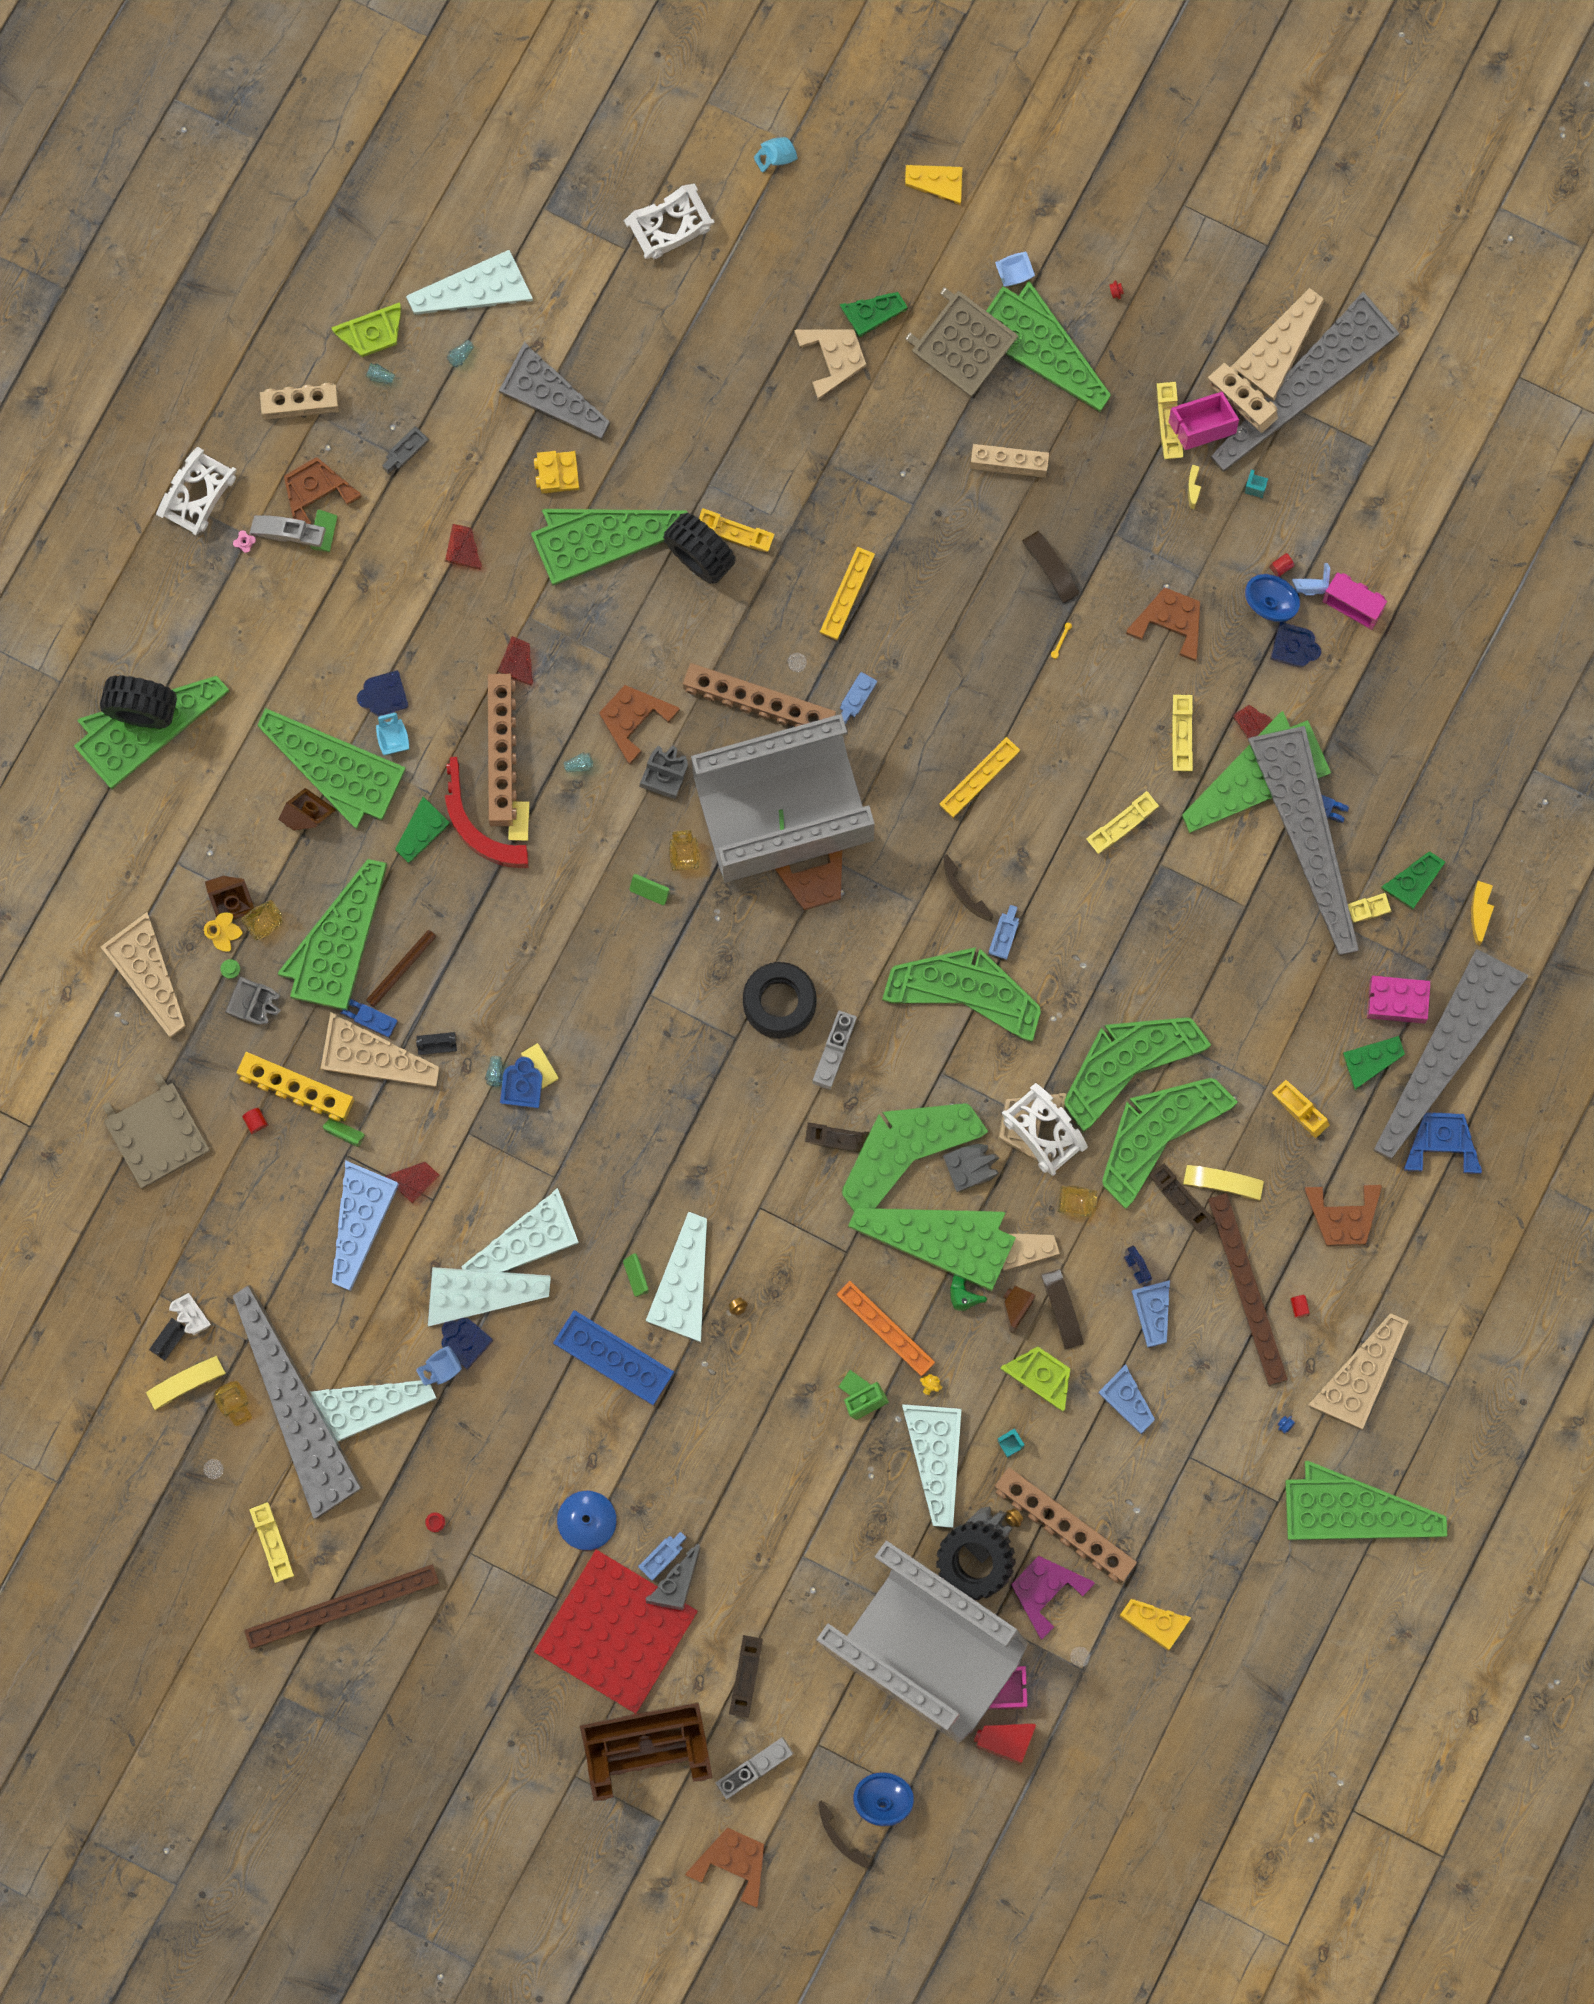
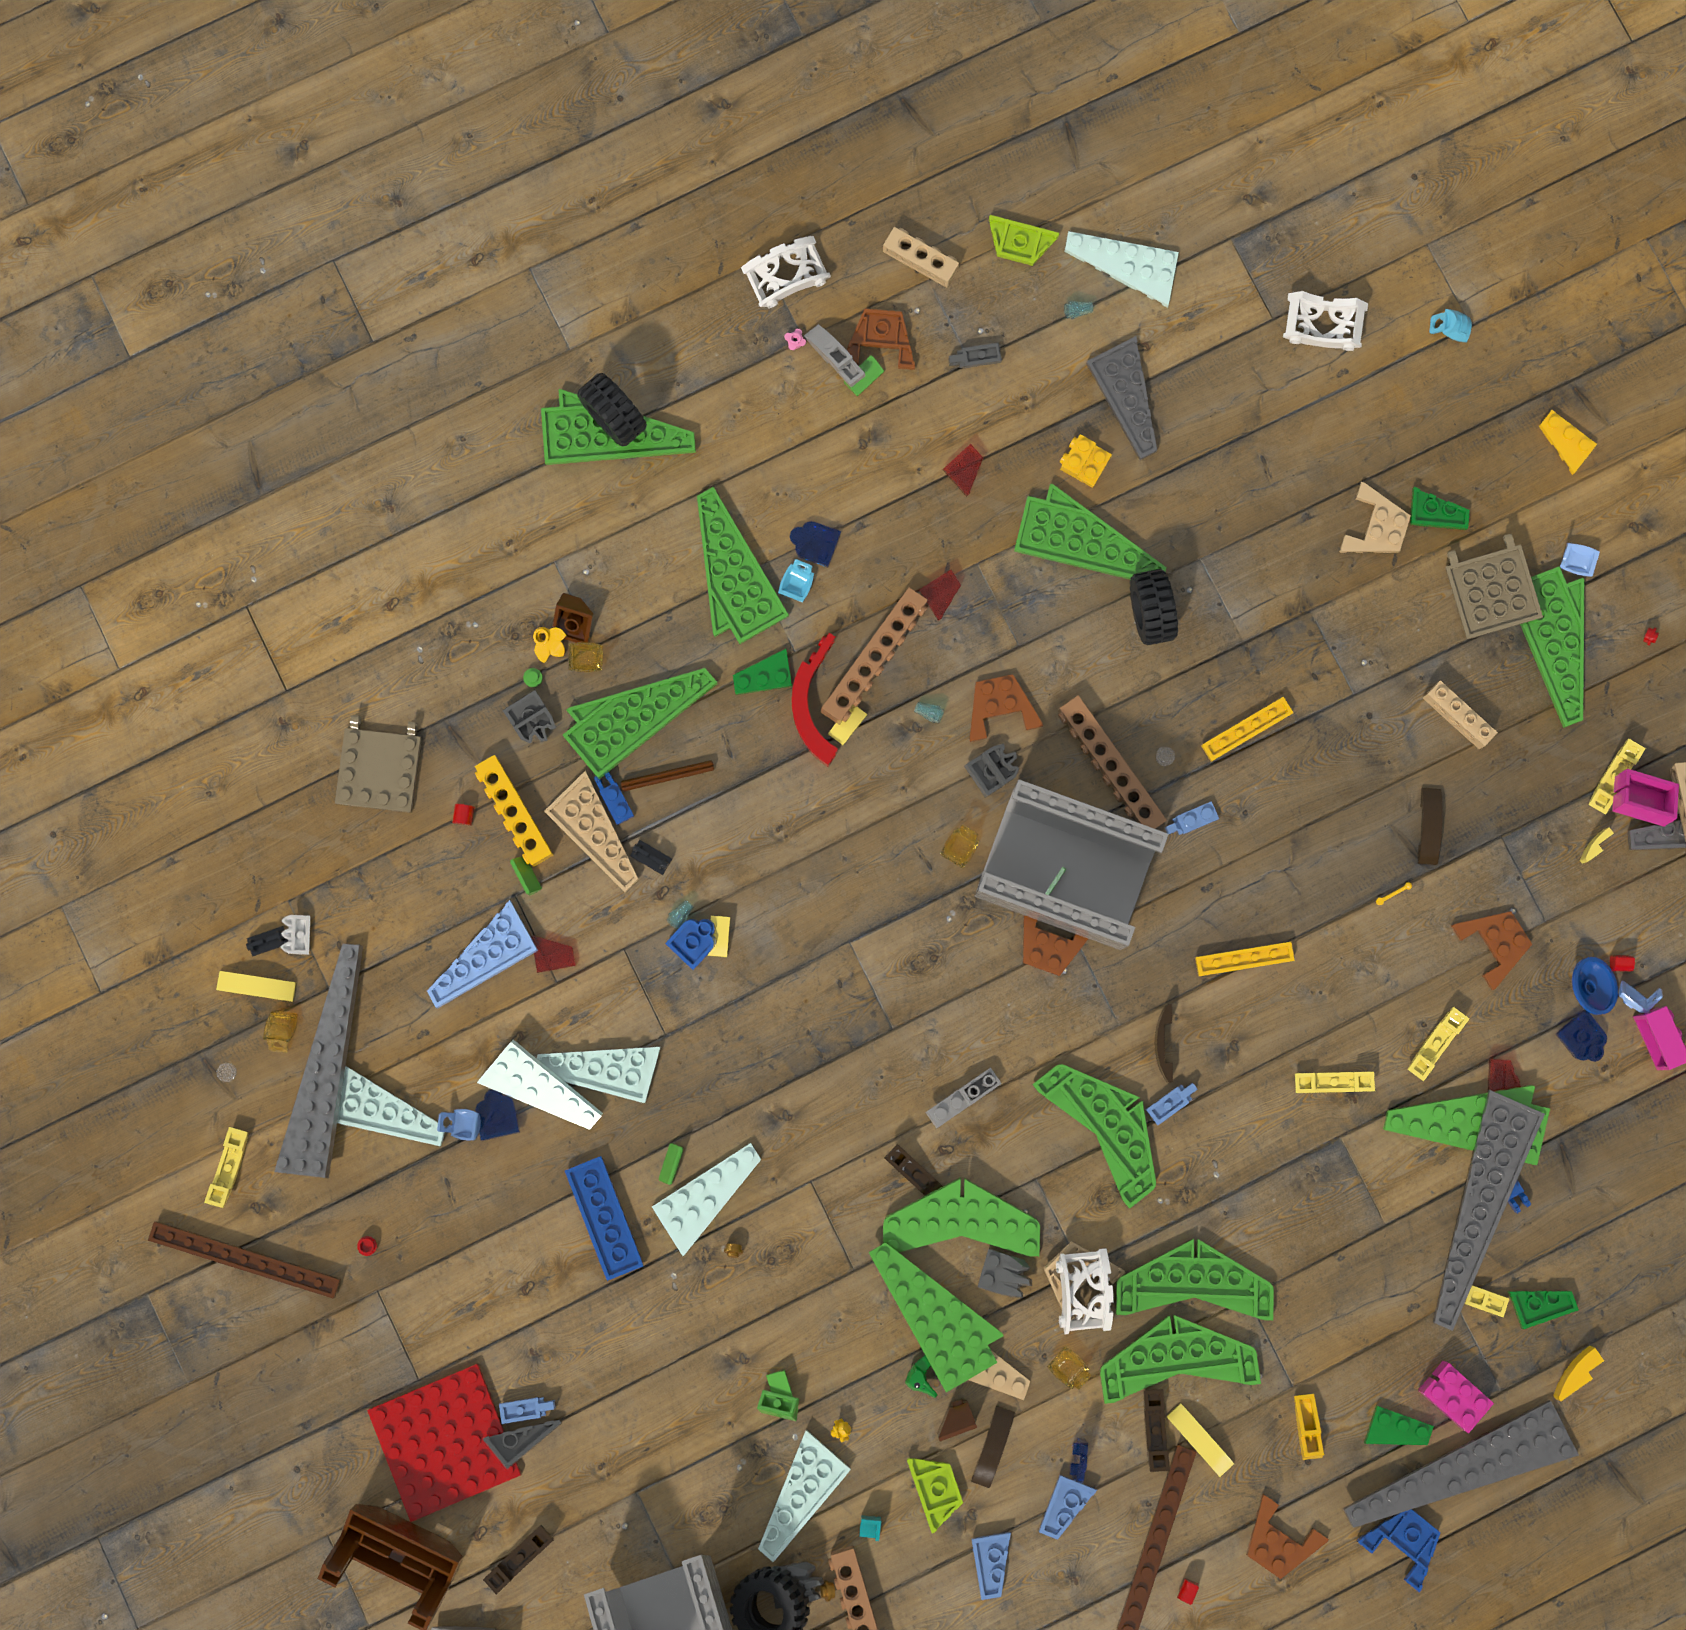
camera: 35 degrees right, 5 degrees up
tan wing [101,912,186,1038] -> none
reddish brown slope [278,788,336,830] -> none
clear light blue cone [366,363,395,384] -> none
blue dish [557,1491,617,1550] -> none
bright green slope [630,874,670,905] -> none
yellow slope [699,508,774,552] -> none
black tyre [743,962,817,1039] -> none
orange plate [836,1281,935,1377] -> none
teal panel [1244,469,1268,498] -> none

